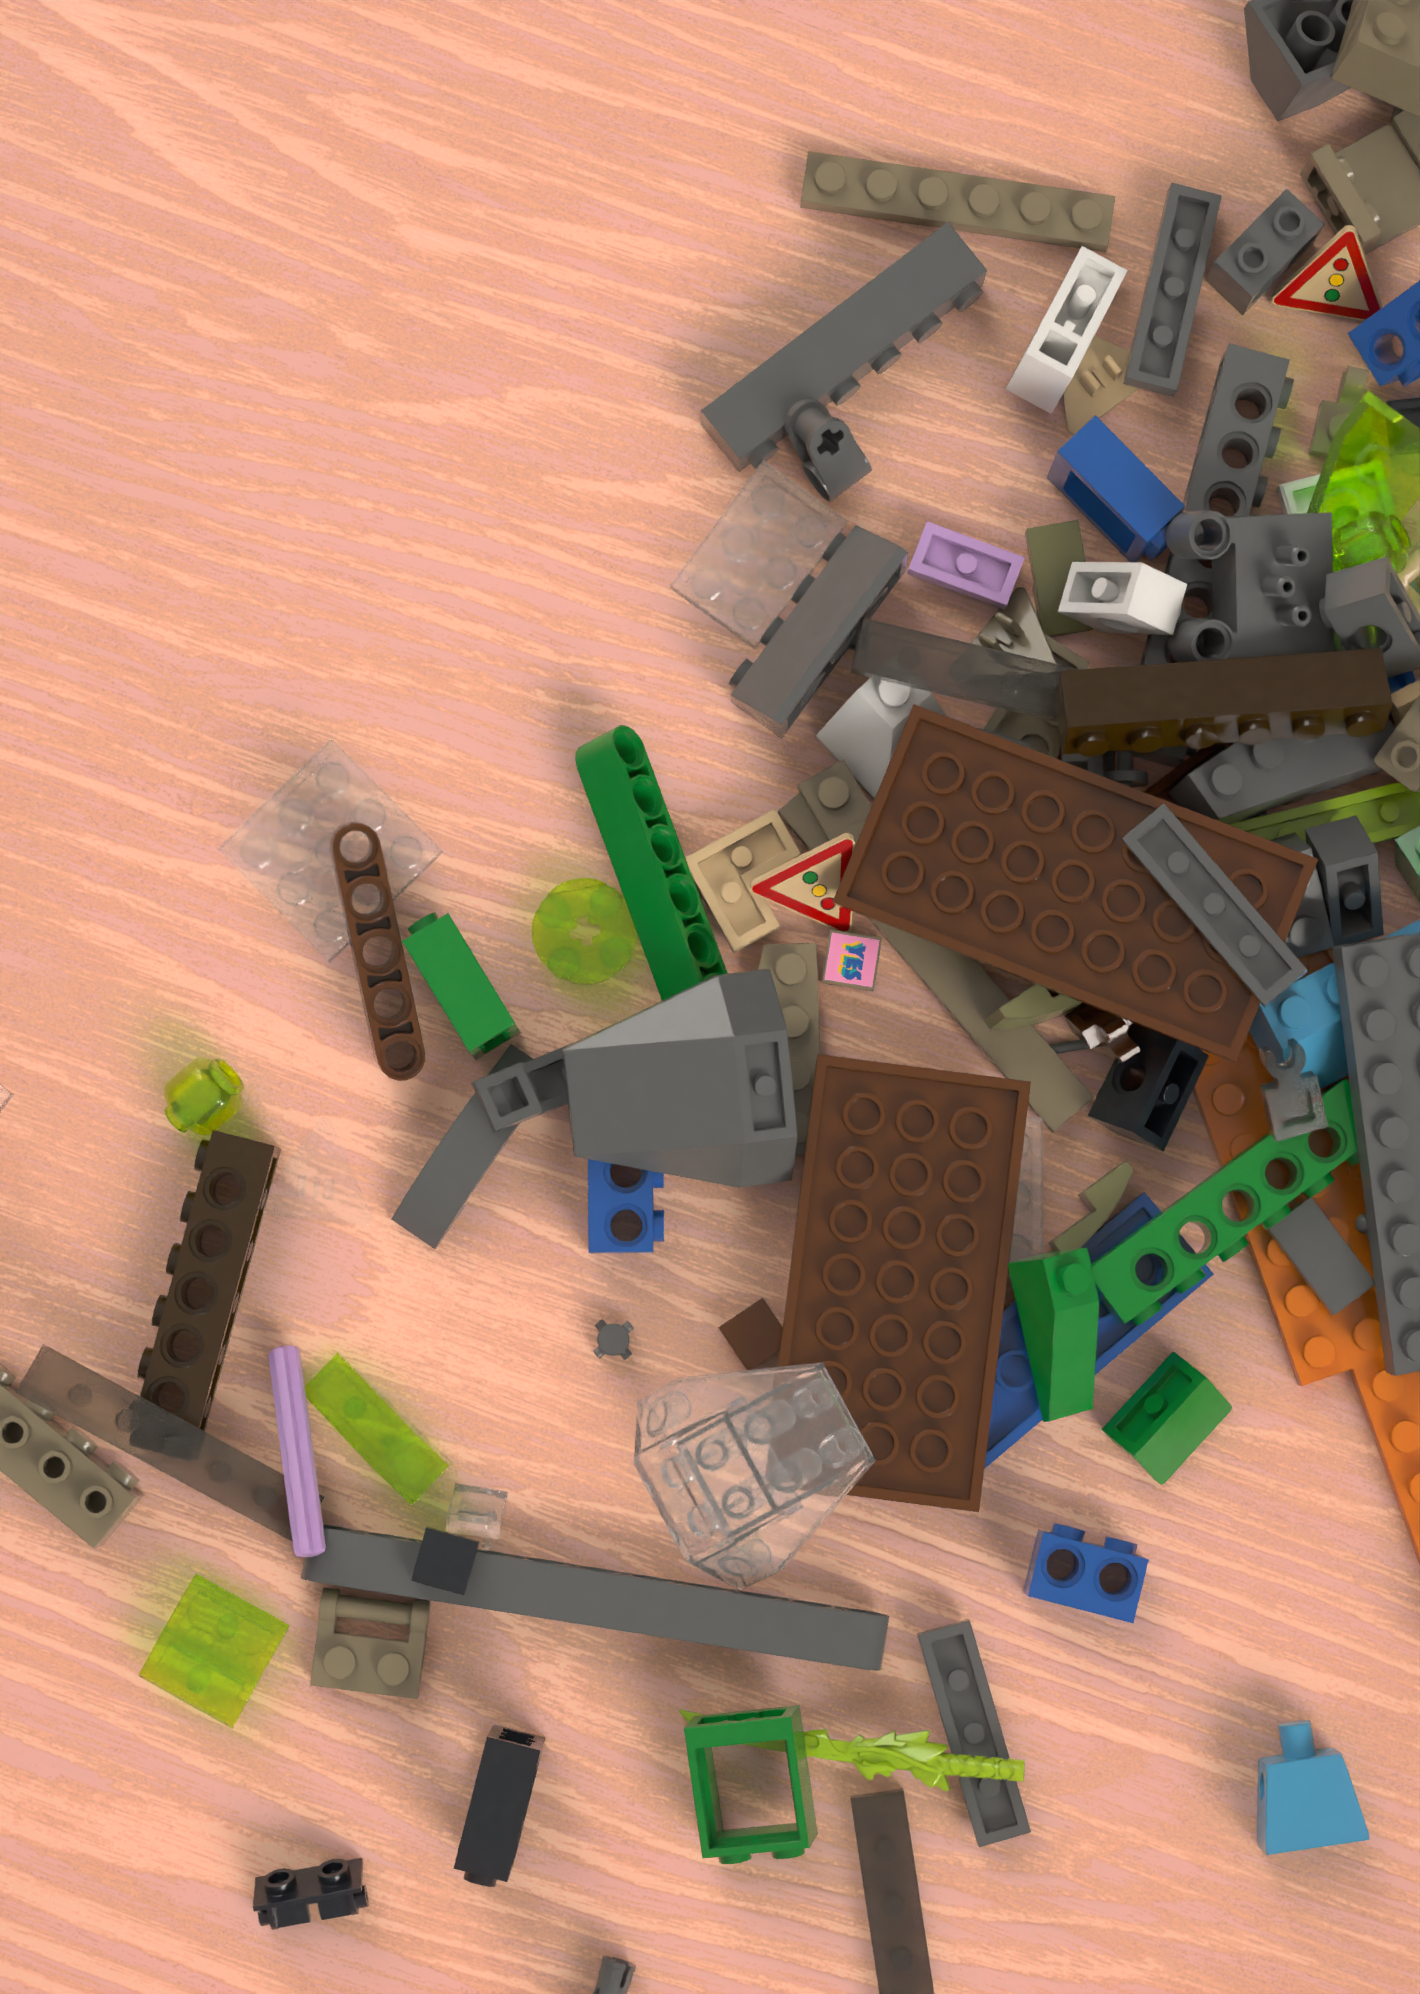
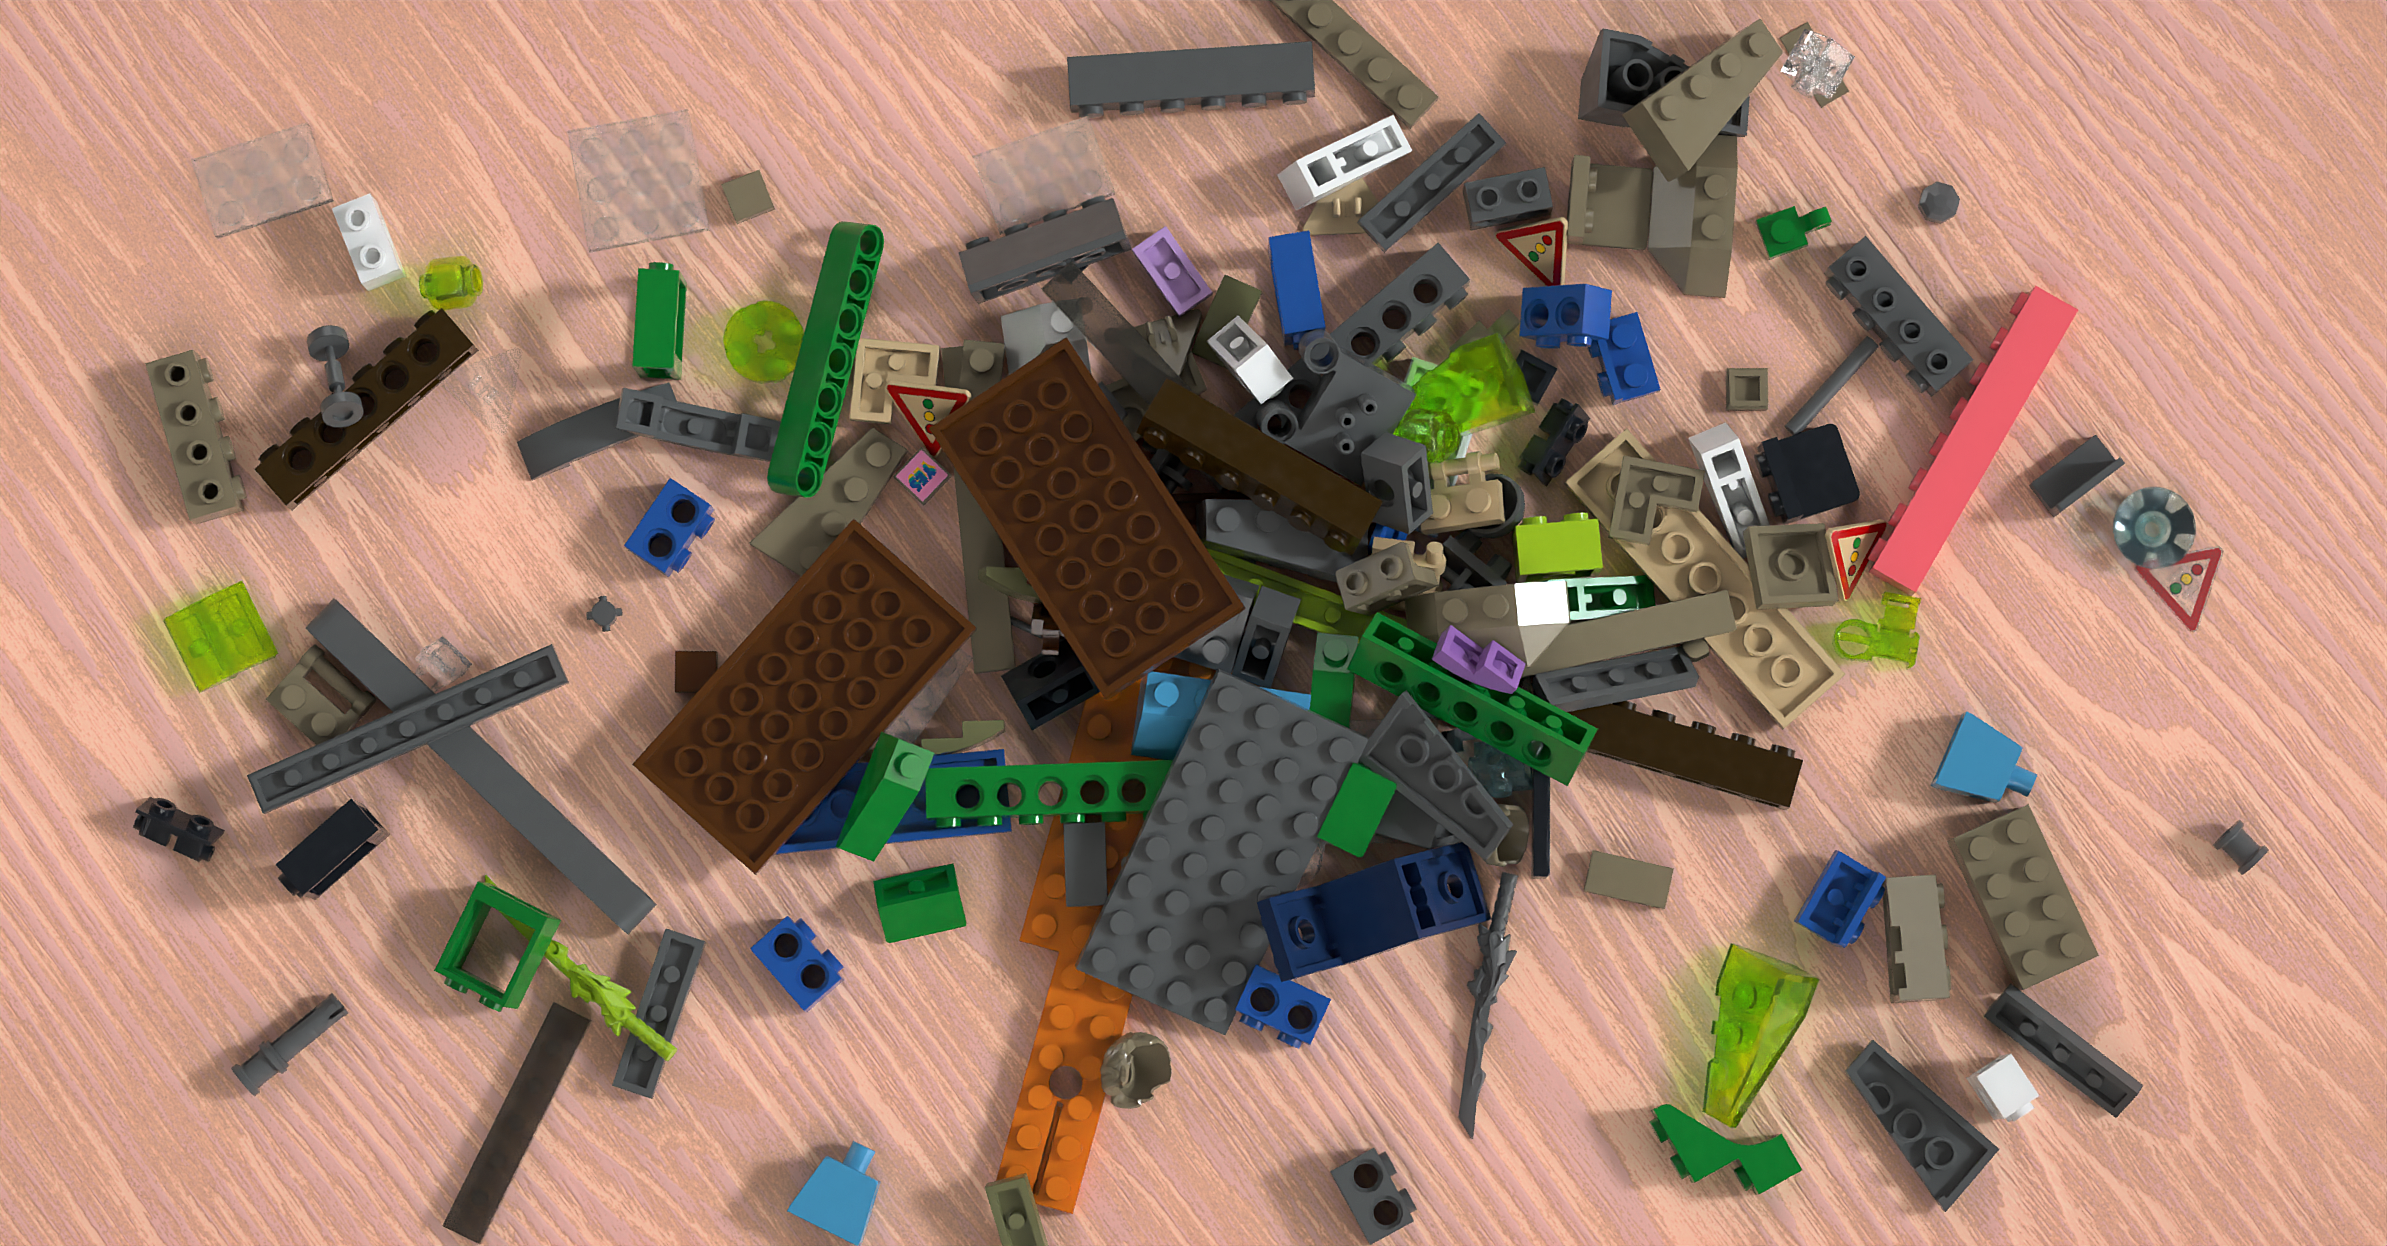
camera: 40 degrees right, 0 degrees up
clear smoke tile [15,1344,324,1541] -> none
lavender axle [268,1345,326,1558] -> none
clear neon green slope [305,1352,453,1505] -> none
reddish brown beam [330,822,425,1081] -> none
black tile [411,1526,480,1595] -> none
dark grey wedge [562,969,798,1188] -> none
clear wedge [634,1363,876,1591] -> none
dark grey piece [784,398,872,502] -> none
dark grey plate [1122,804,1308,1008] -> none
clear smoke plate [1259,1038,1328,1142] -> none
none -> dark grey tile [247,644,569,814]
none -> dark grey wheel [307,325,363,427]
none -> white brick [332,193,406,291]
none -> dark tan tile [721,170,775,224]

